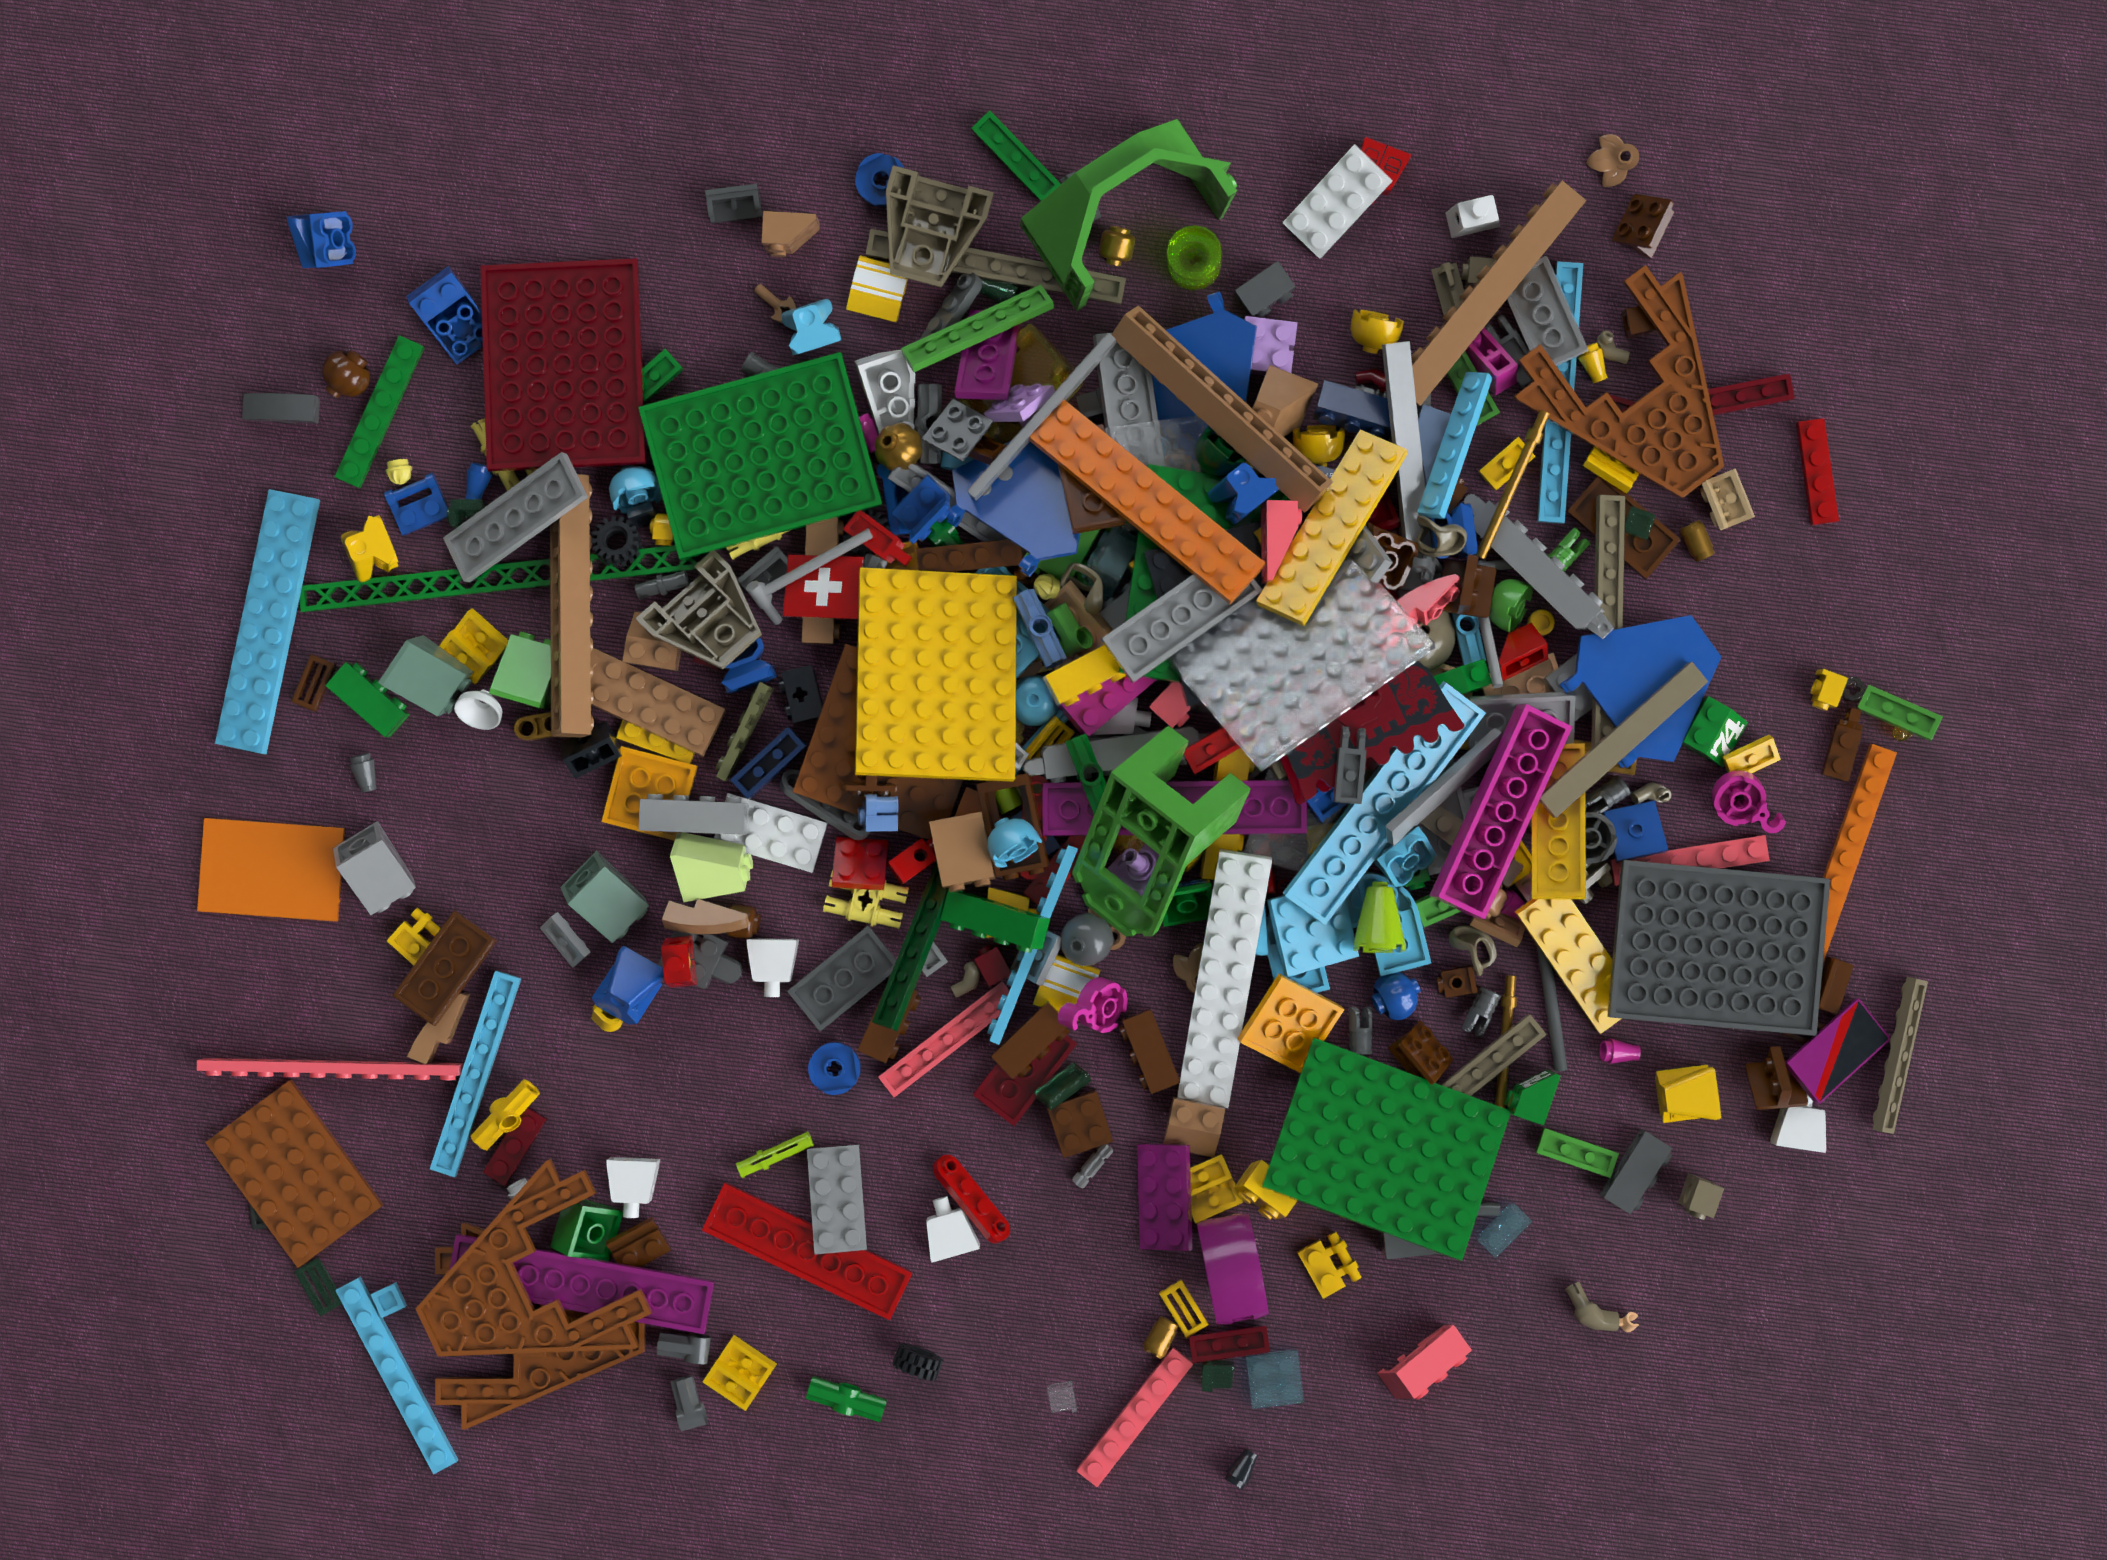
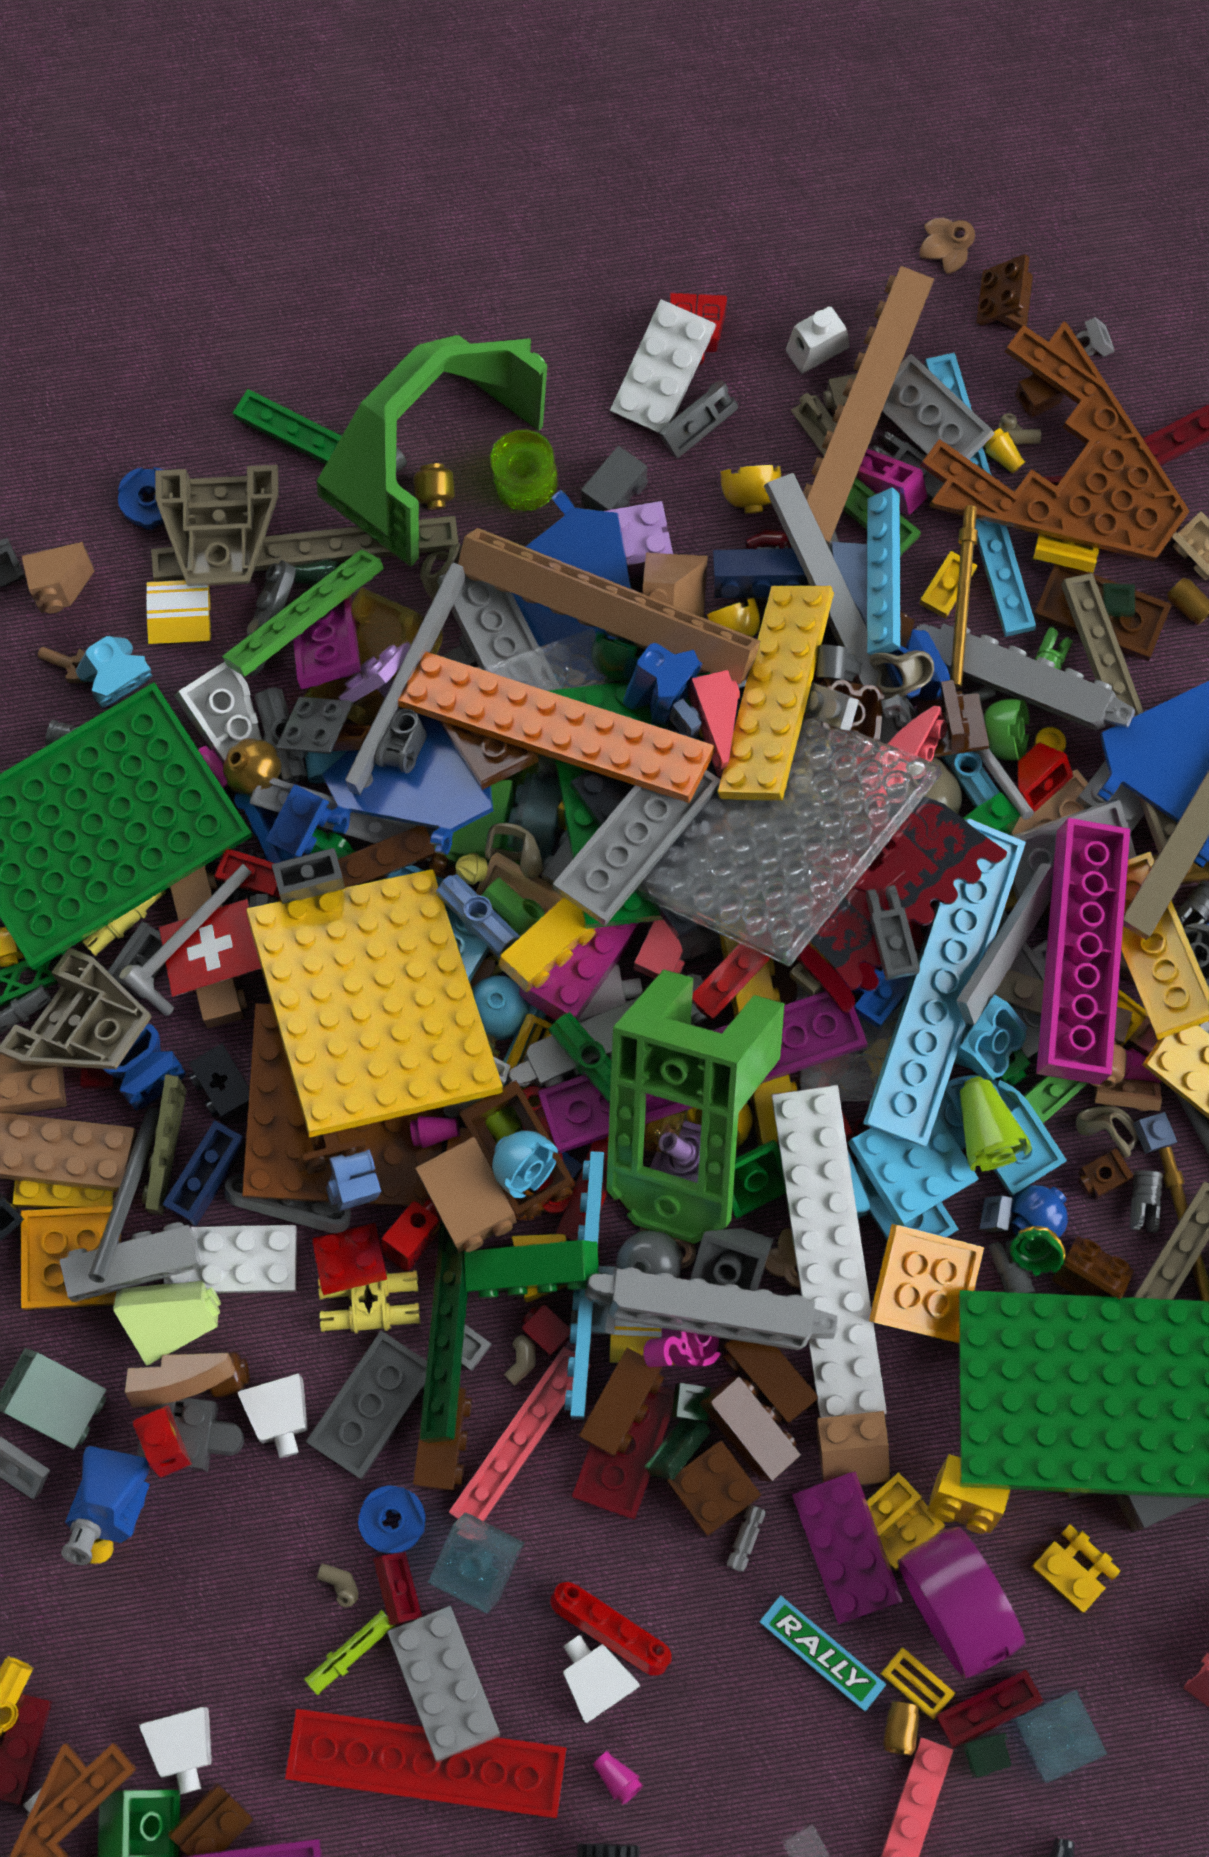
camera: 20 degrees left, 15 degrees down
none -> light grey bush [61,1519,101,1565]
none -> dark grey piece [88,1108,160,1283]
none -> dark grey brick [272,848,345,904]
none -> dark tan arm [317,1563,358,1608]
none -> dark red plate [373,1551,422,1626]
none -> dark grey piece [375,709,427,773]
none -> dark pink cone [410,1116,460,1148]
none -> dark tan piece [420,543,462,600]
none -> clear light blue brick [428,1512,525,1614]
none -> light grey hinge [585,1268,837,1350]
none -> dark pink cone [593,1751,643,1805]
none -> dark grey plate [658,380,738,458]
none -> sand blue plate [669,699,702,739]
none -> dark green plate [672,1383,711,1422]
none -> dark grey slope [690,1228,773,1291]
none -> brick [699,1377,801,1481]
none -> tile [759,1595,886,1712]
none -> dark grey piece [816,645,862,681]
none -> sand blue plate [980,1195,1013,1233]
none -> green hair [1010,1226,1065,1276]
none -> light grey tile [1076,317,1115,357]
none -> sand blue plate [1133,1112,1177,1154]

